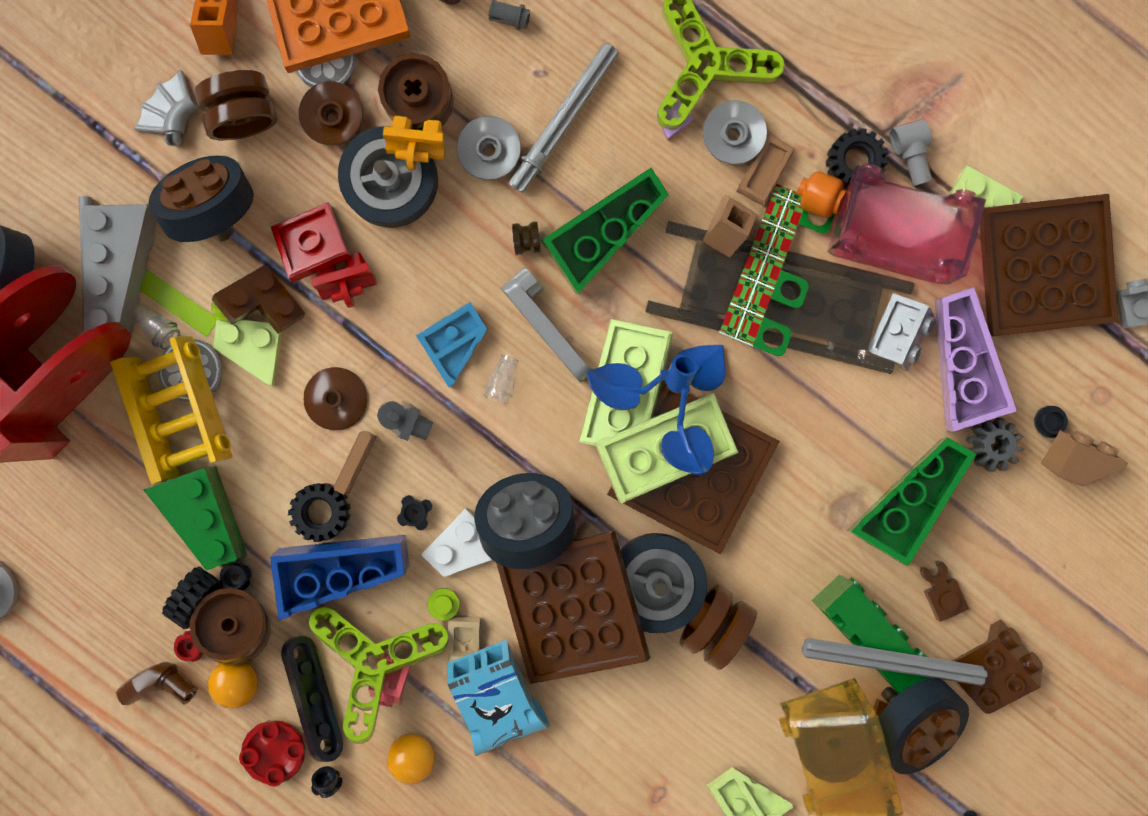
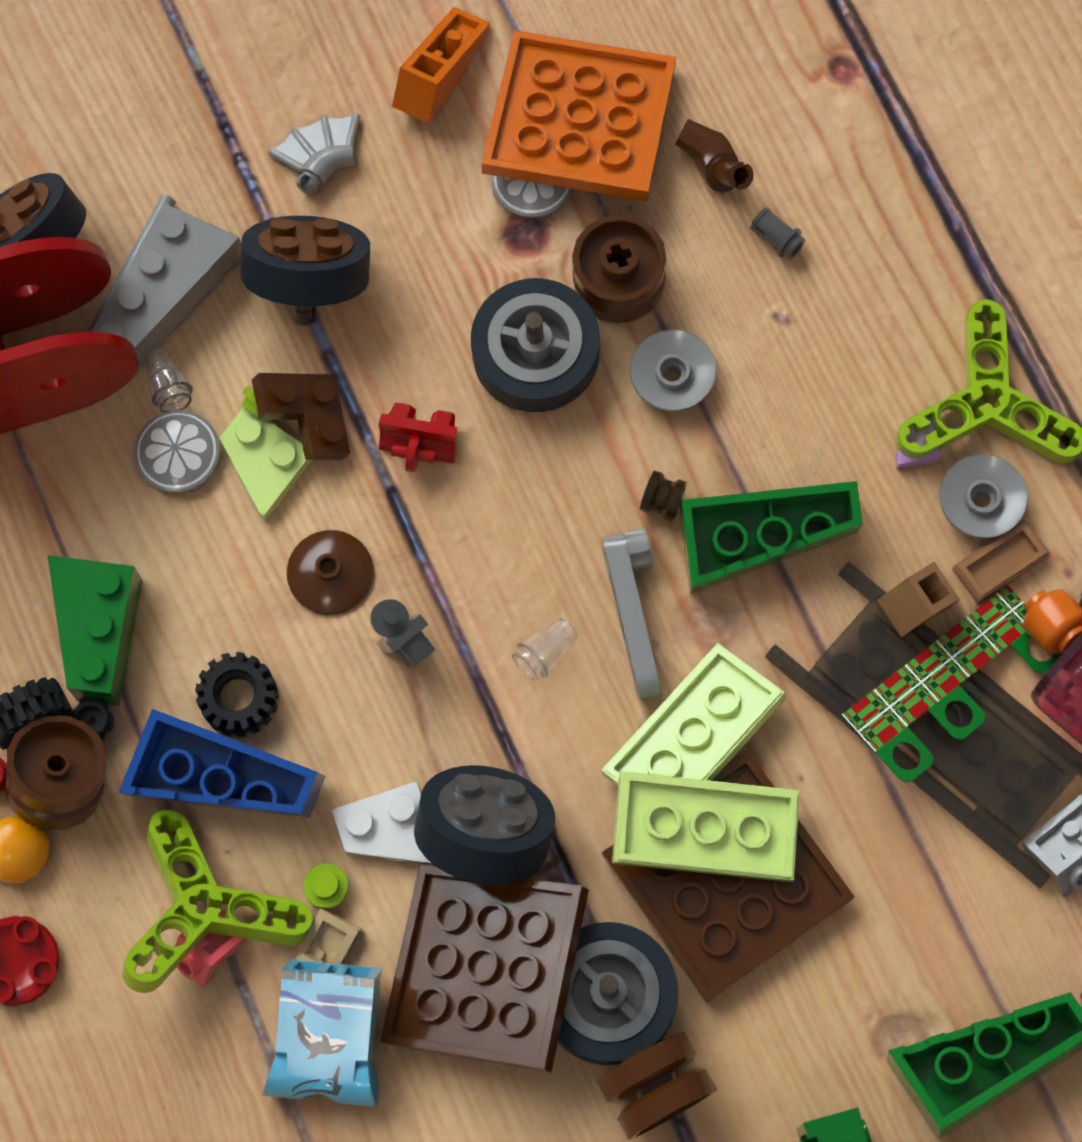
camera: 30 degrees right, 15 degrees down
yellow fence [110,336,233,484] -> none
lime sticker [140,269,217,337] -> none
reddish brown wheel [194,70,278,141] -> none
plate [271,202,351,283] -> none
black plate [281,636,343,762] -> none
reddish brown dish [299,81,363,146] -> none
black plate [311,766,343,798] -> none
medium nougat tile [333,431,377,495] -> none
light orange hips [383,116,446,171] -> none
light orange hair [387,734,435,785] -> none
black plate [397,495,432,530] -> none
dark azure wing [416,302,487,387] -> none
light grey axle [509,43,619,193] -> none
blue plant [587,345,726,475] -> none

